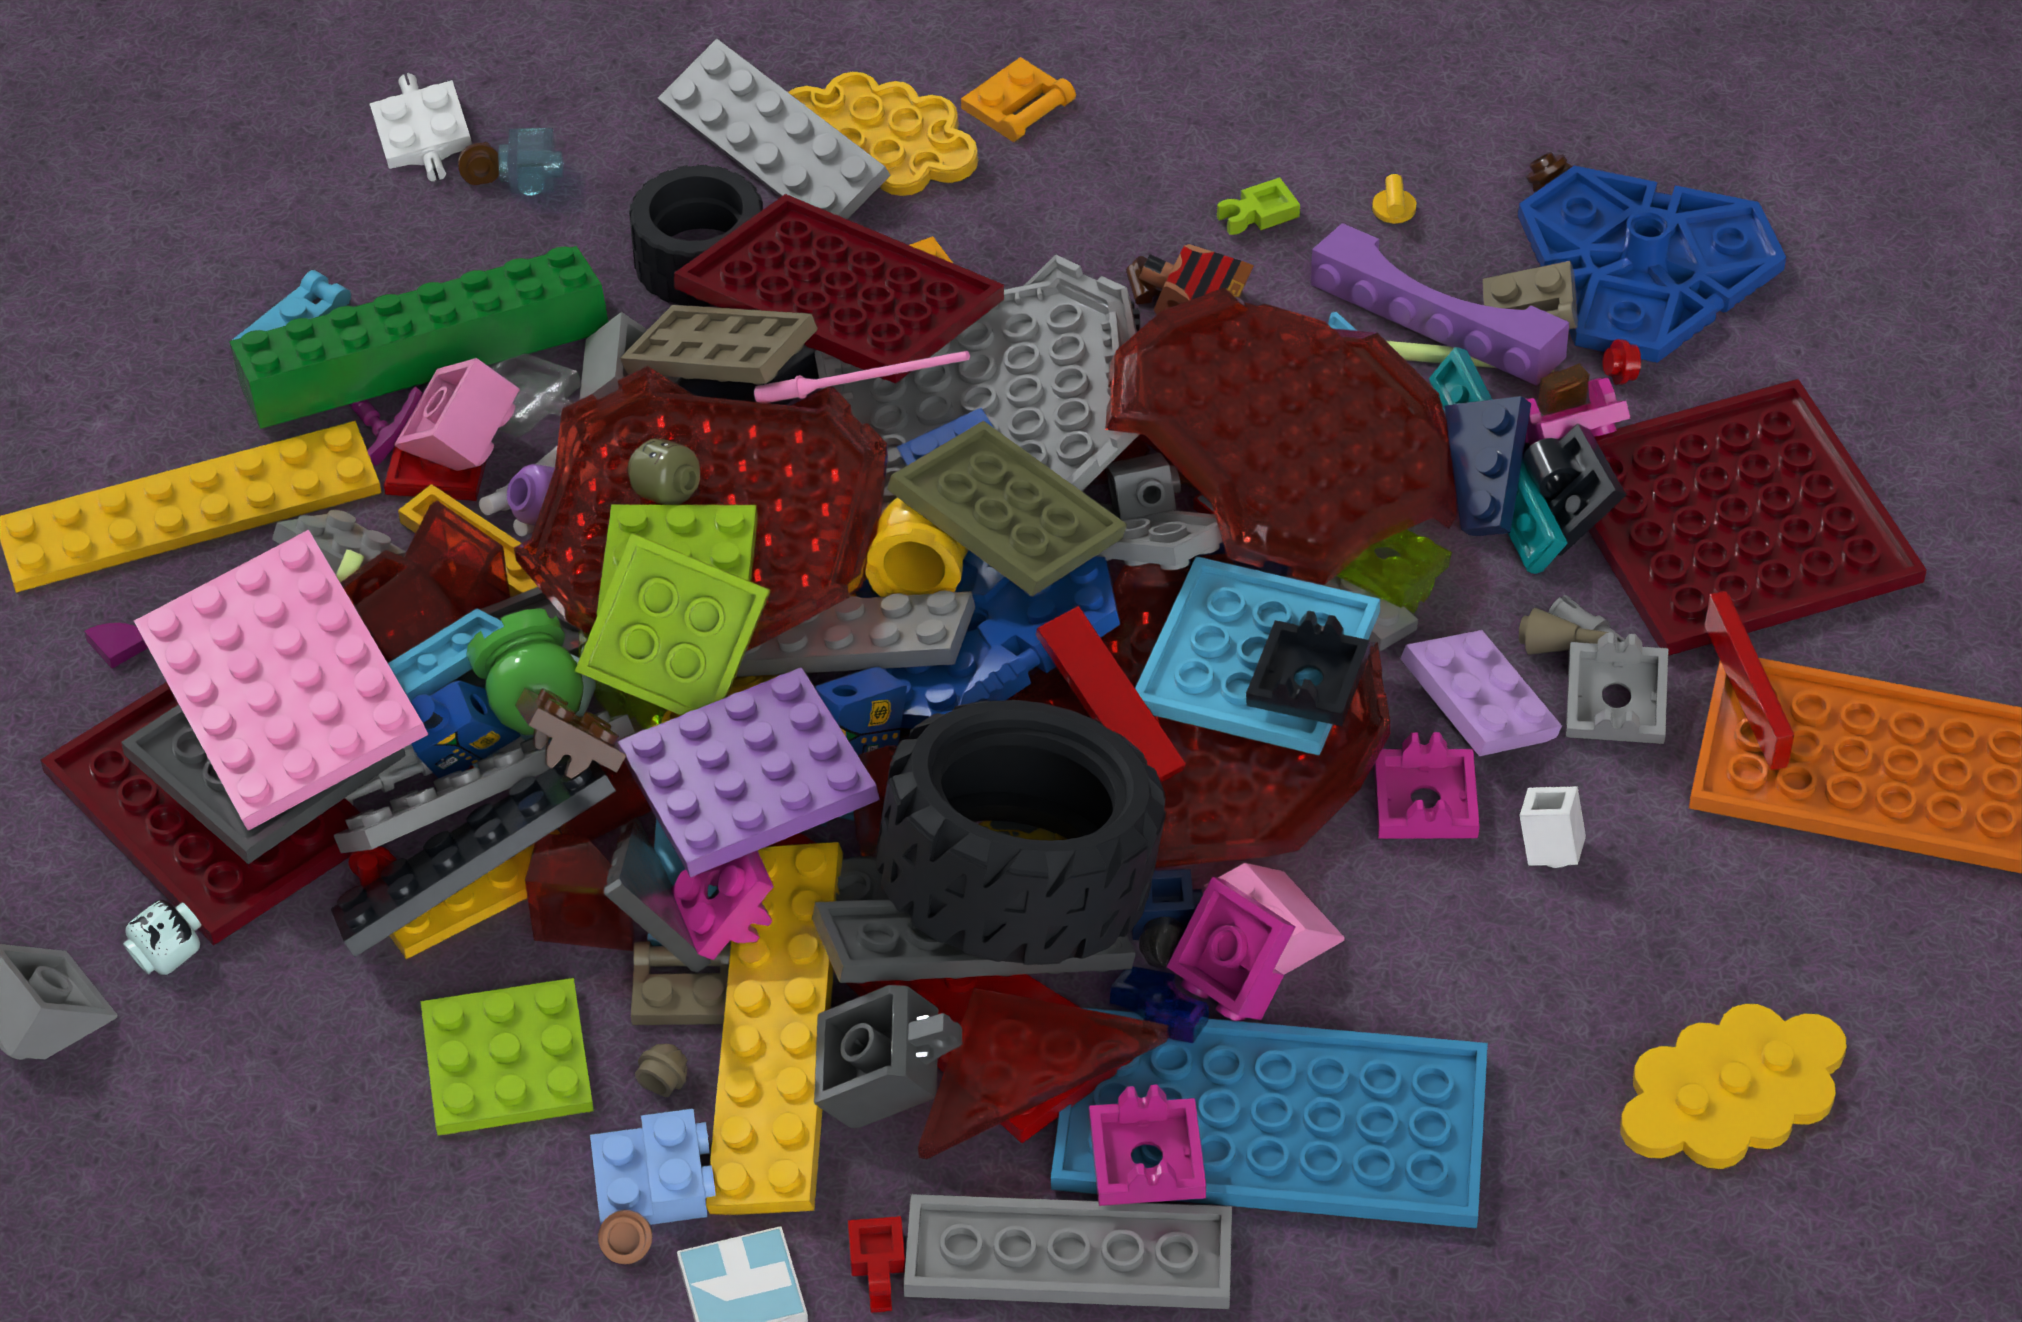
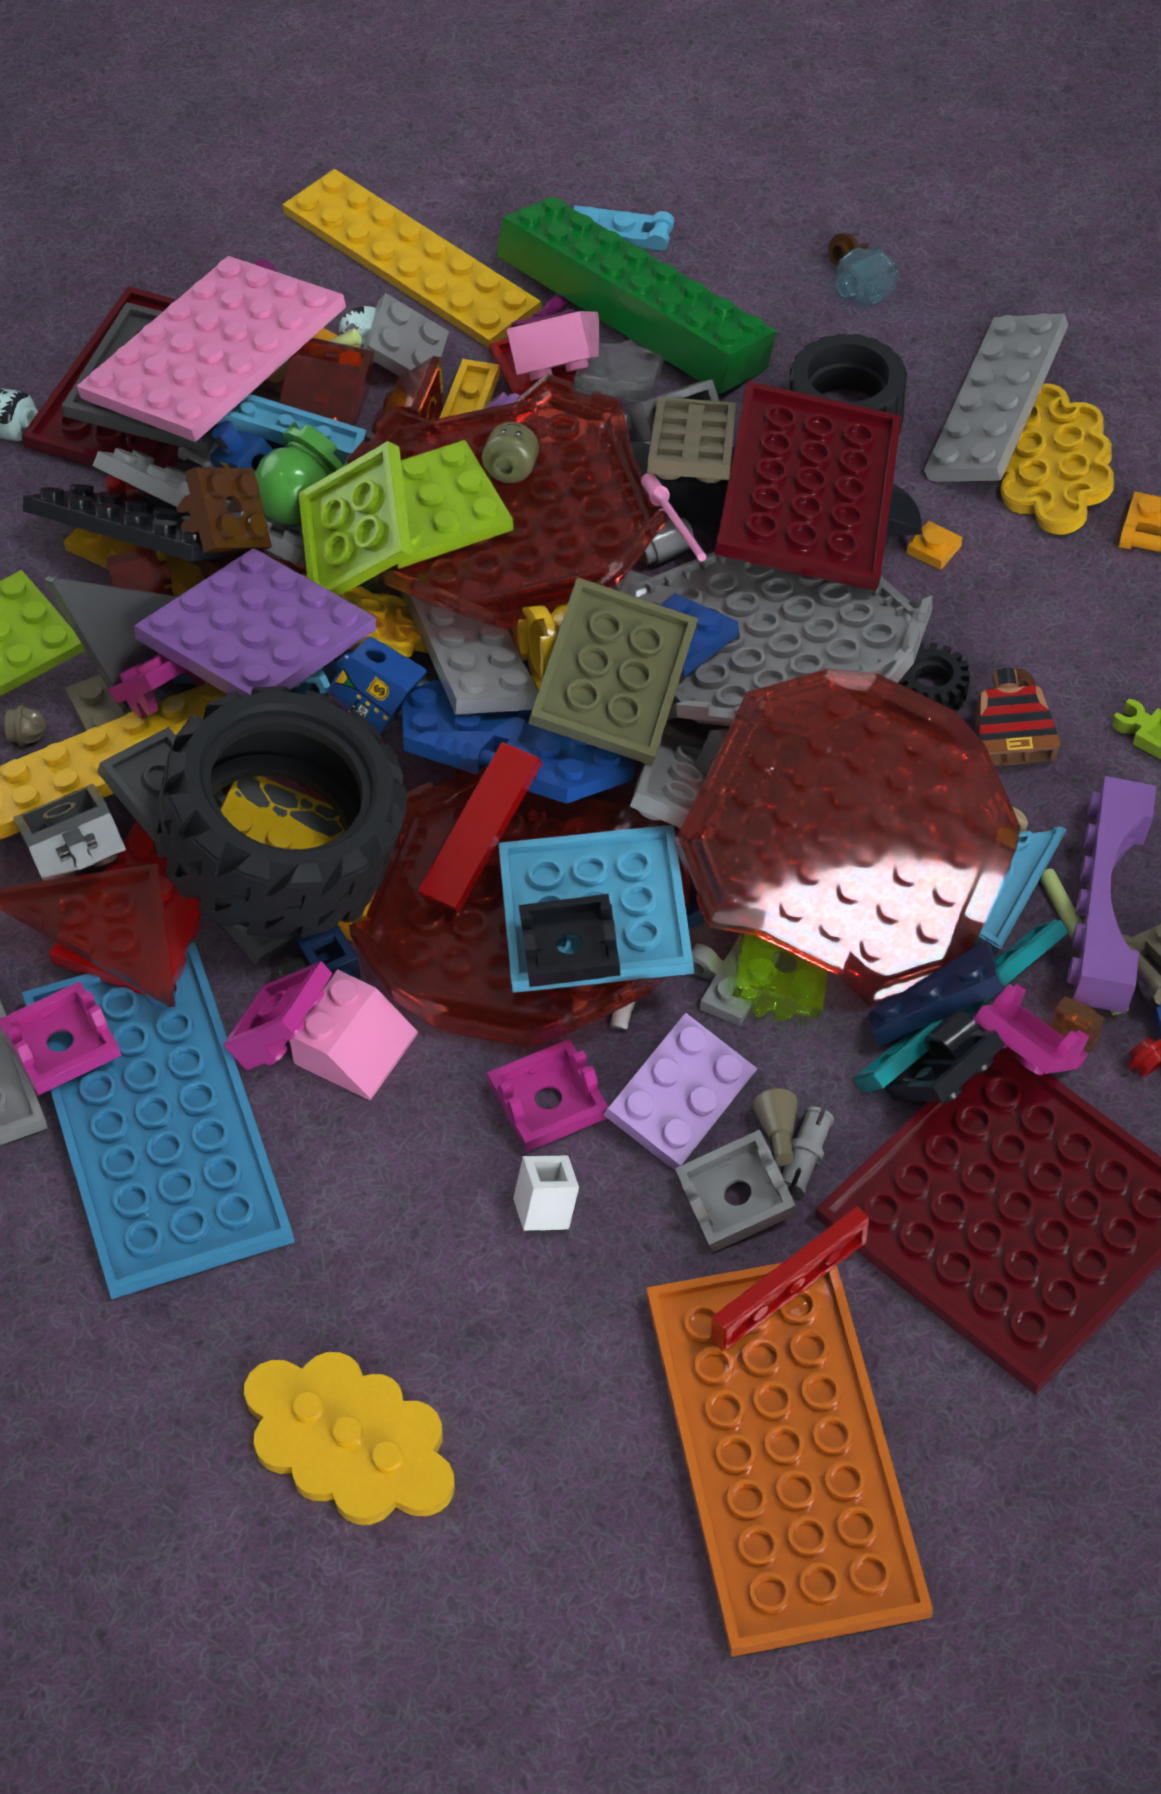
camera: 65 degrees right, 5 degrees up
white plate [370,73,472,181] -> none
clear blue tile [1110,966,1209,1043] -> none

